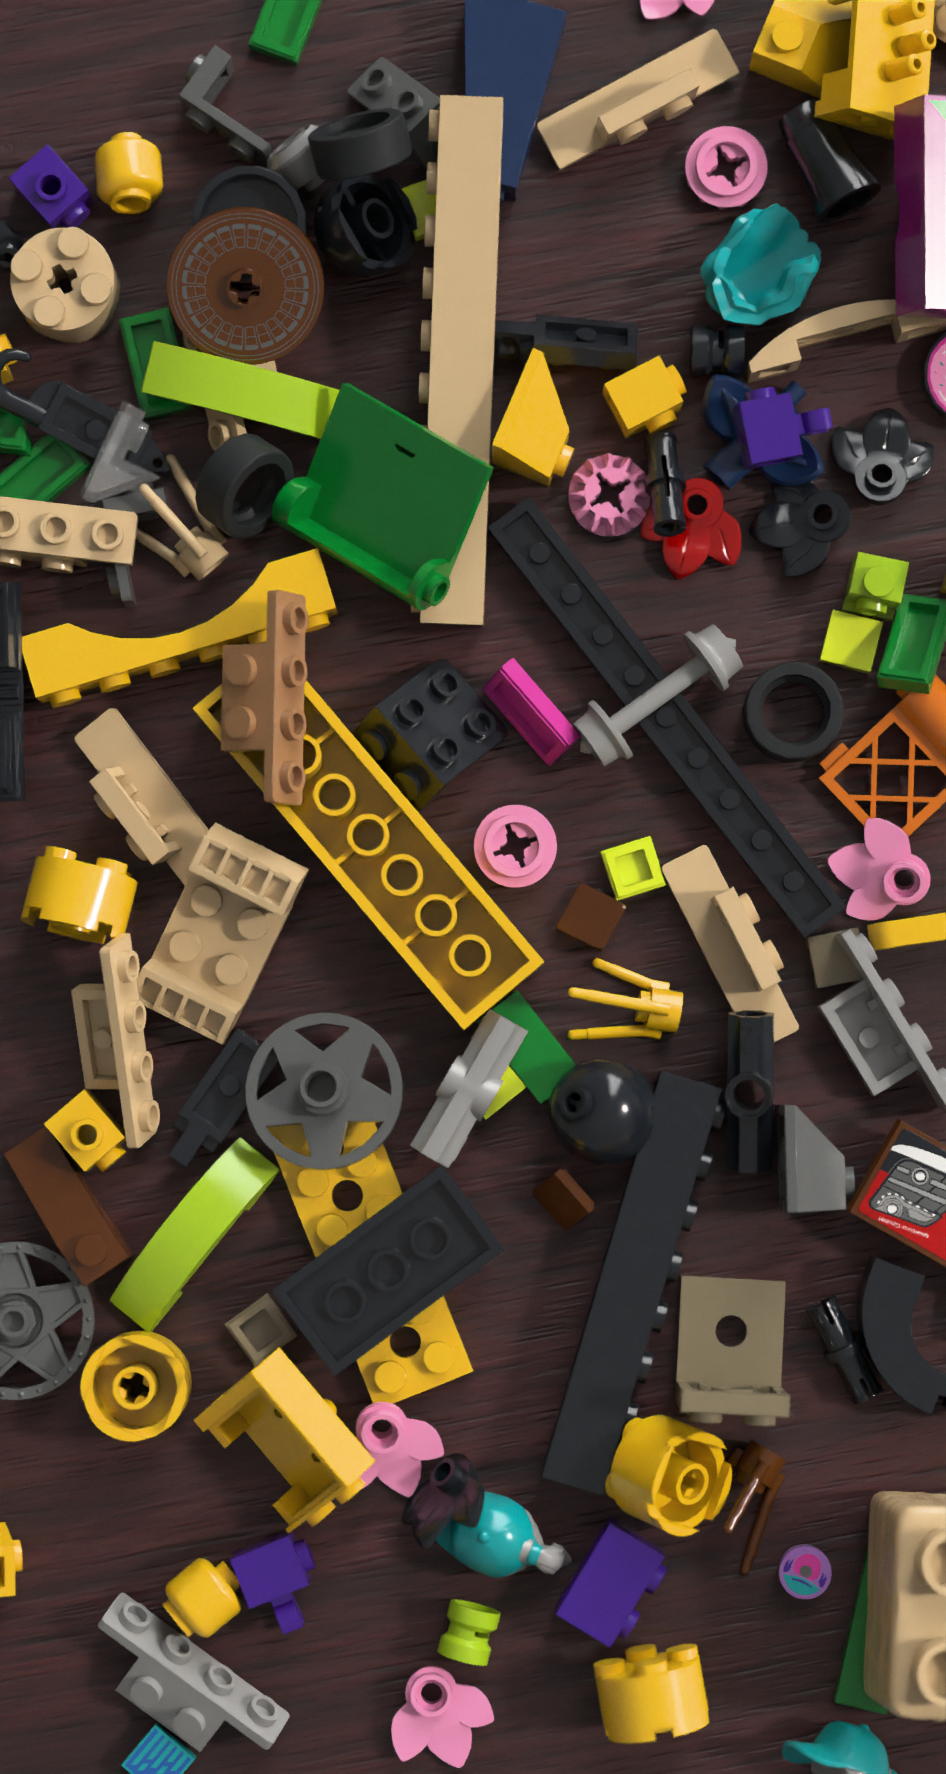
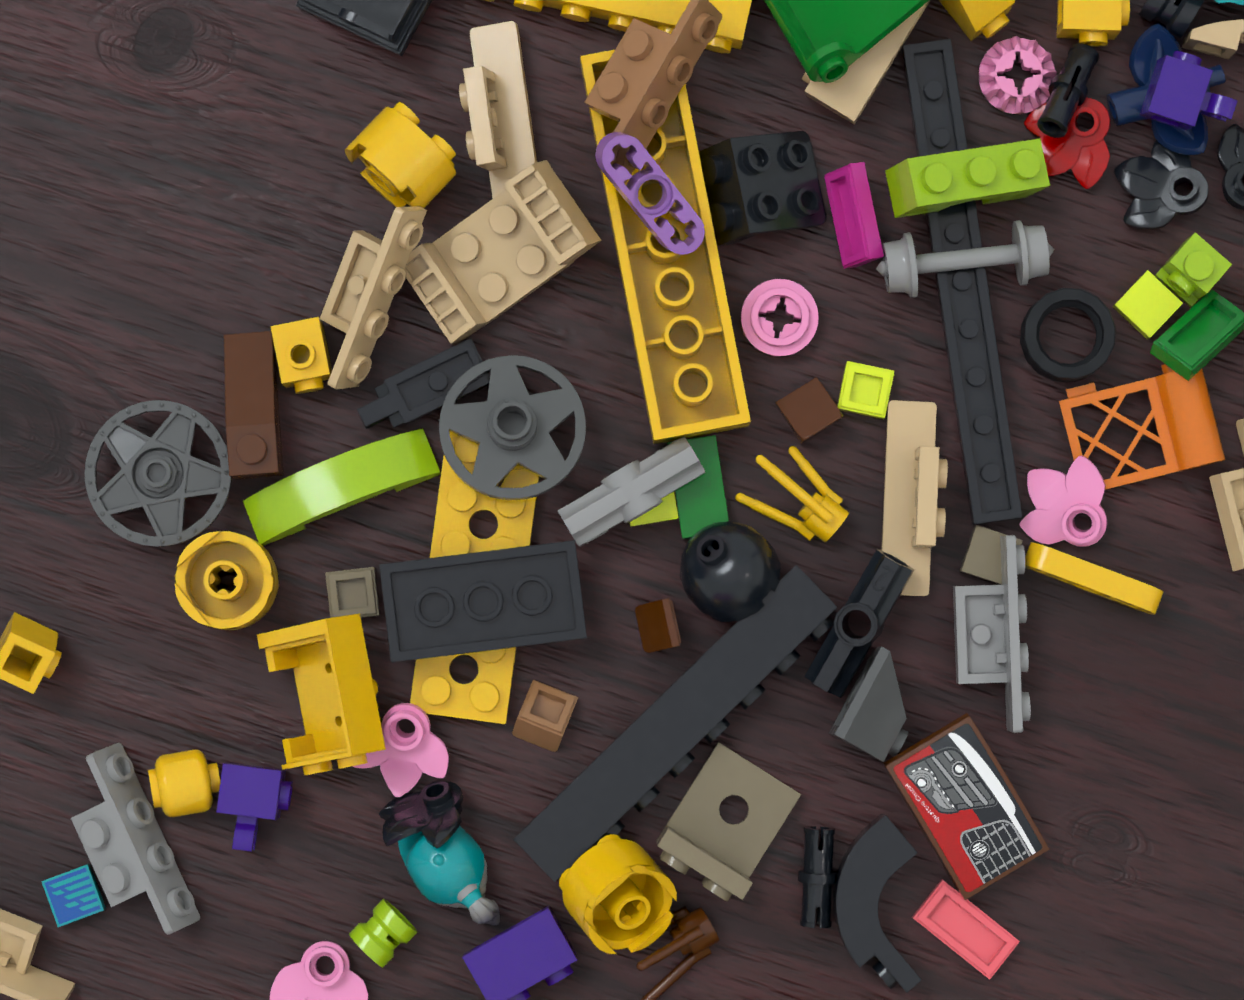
camera: 25 degrees right, 0 degrees up
none -> medium nougat slope [512,680,578,752]
none -> medium lavender beam [595,132,705,255]
none -> lime arch [885,138,1050,218]

